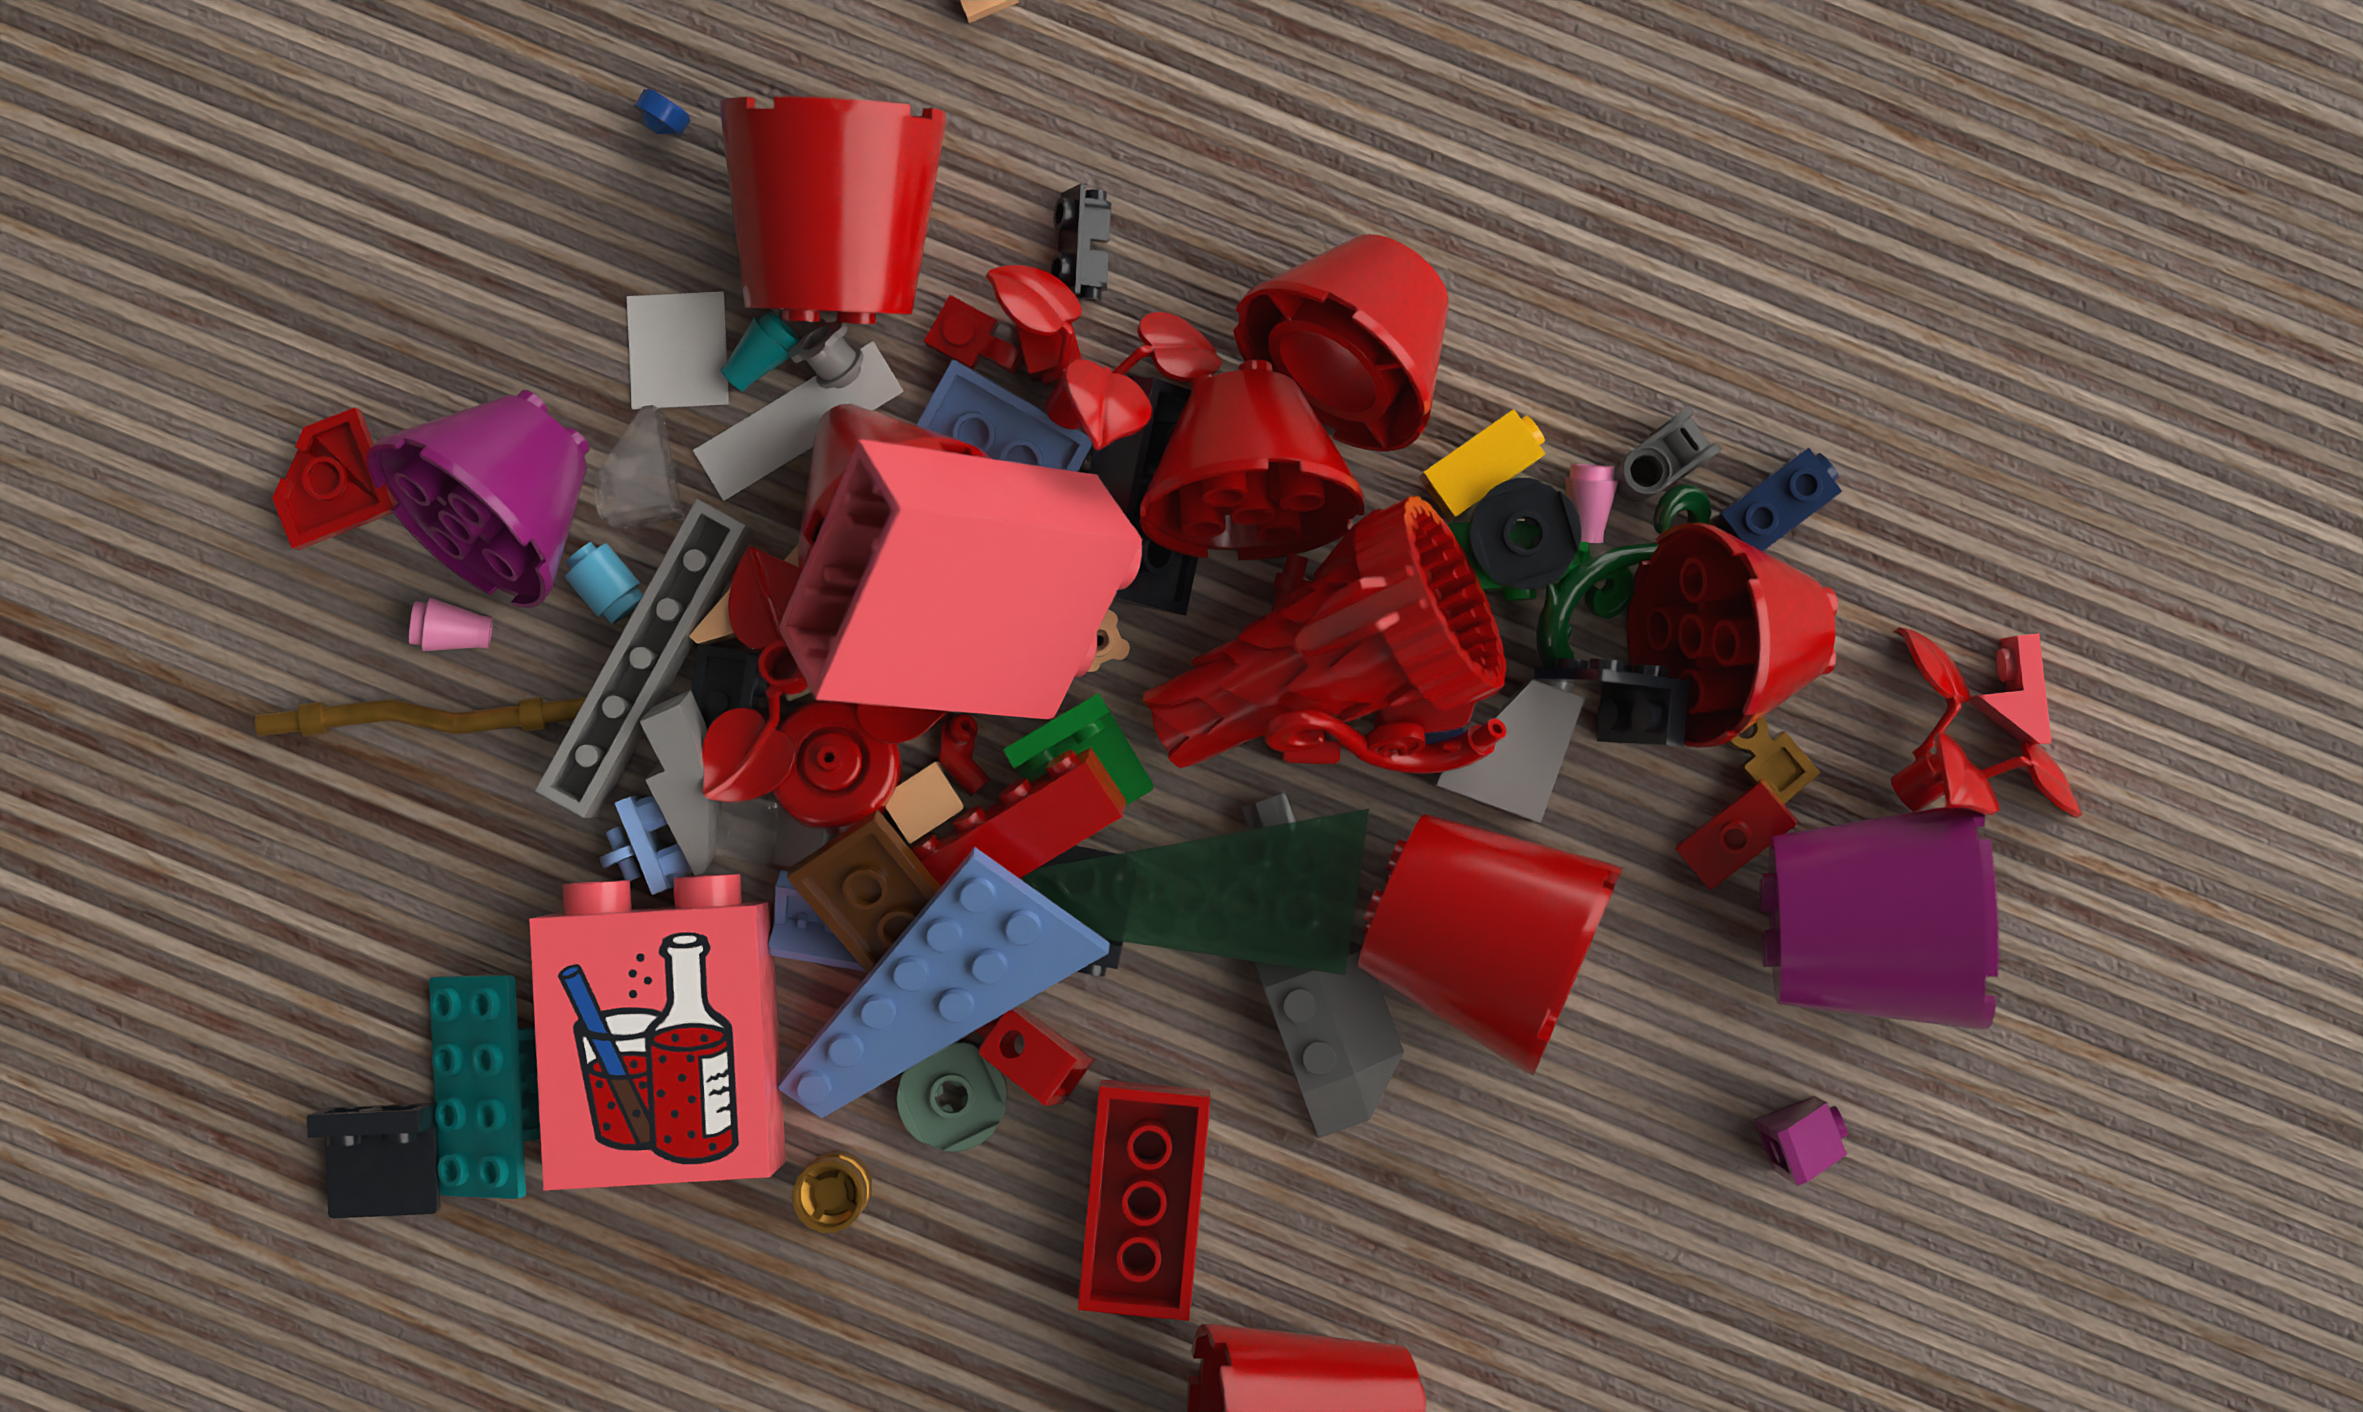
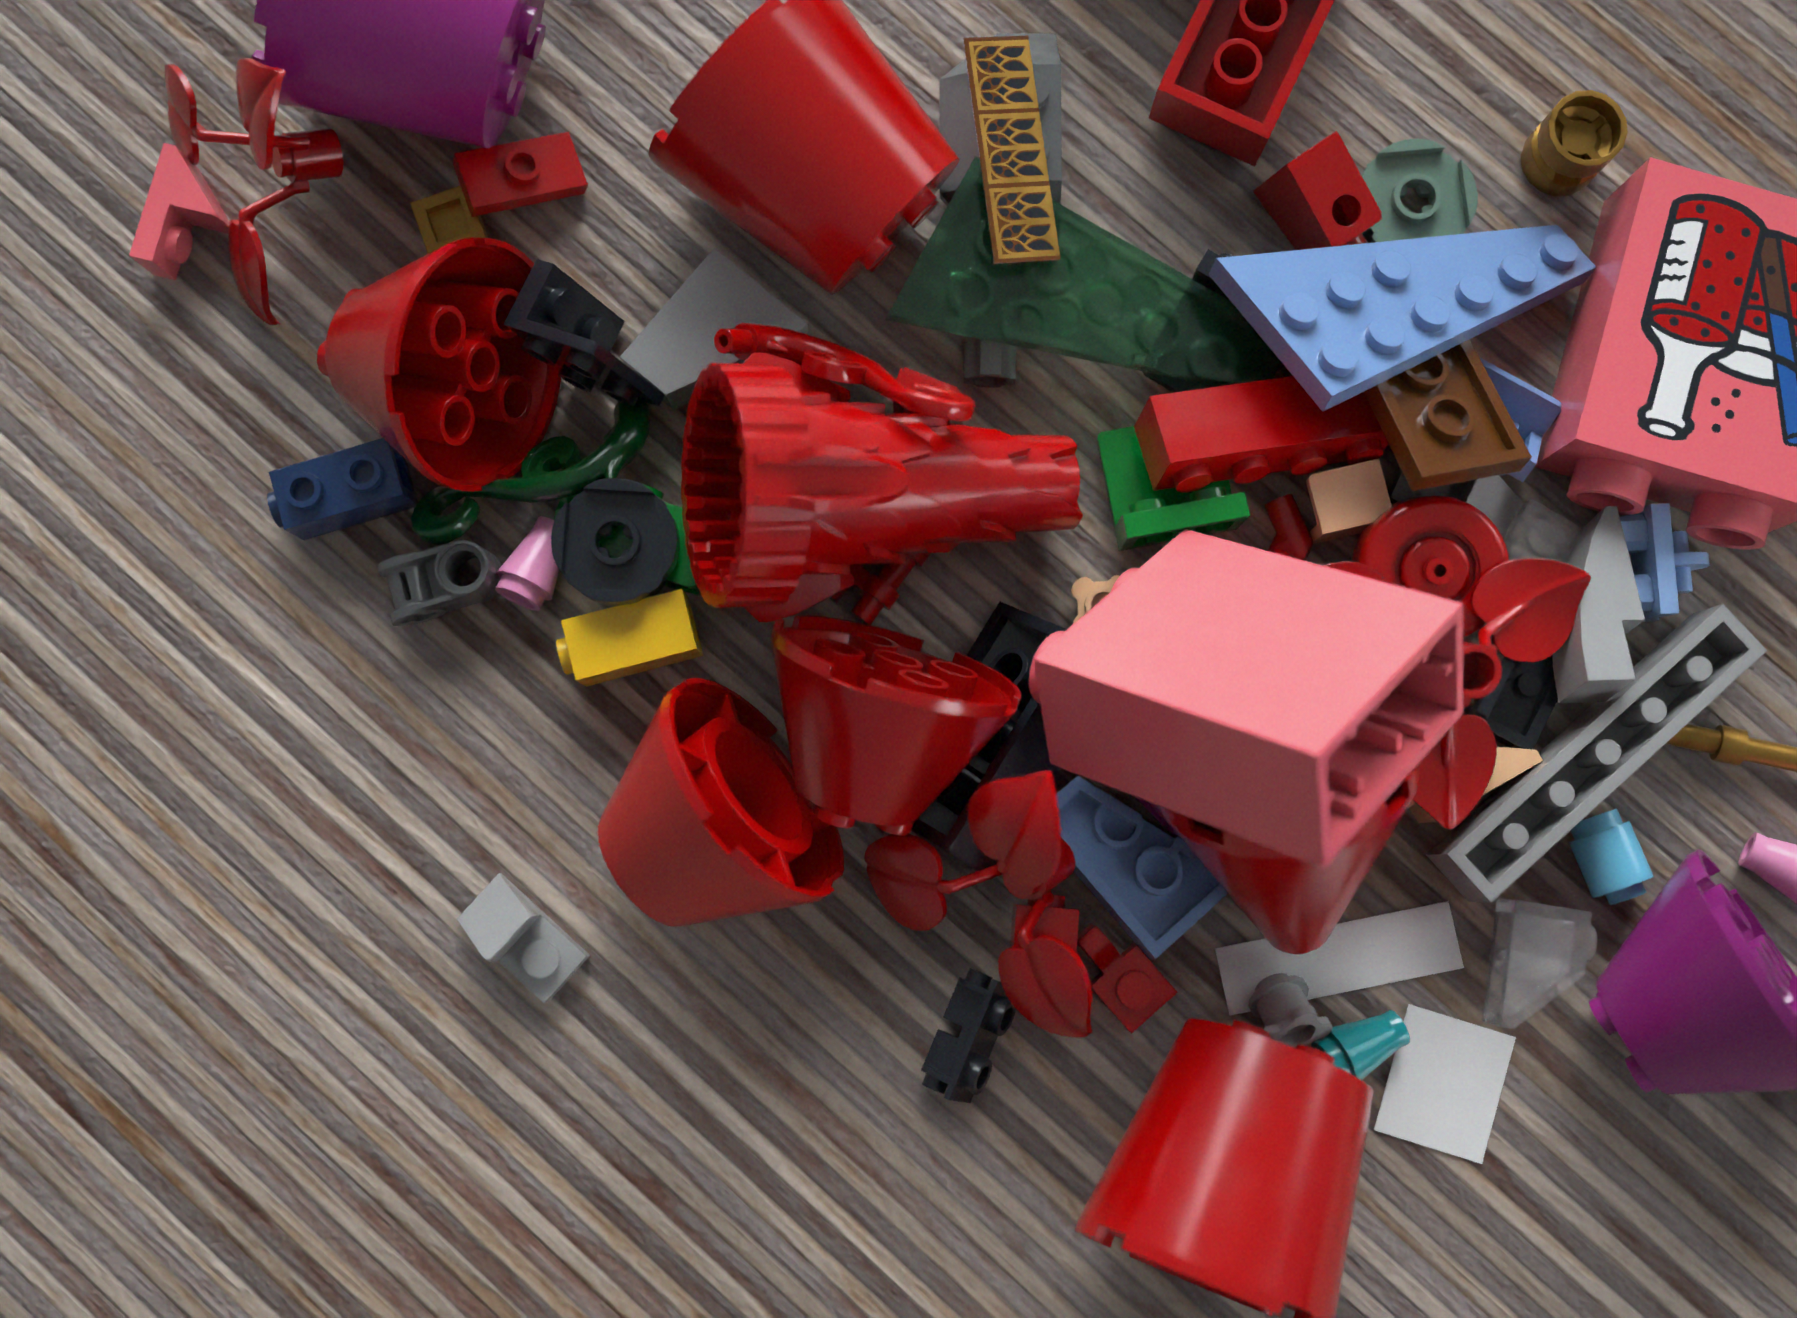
camera: 155 degrees left, 5 degrees down
none -> light grey slope [457,873,590,1003]
none -> sticker [963,35,1061,264]

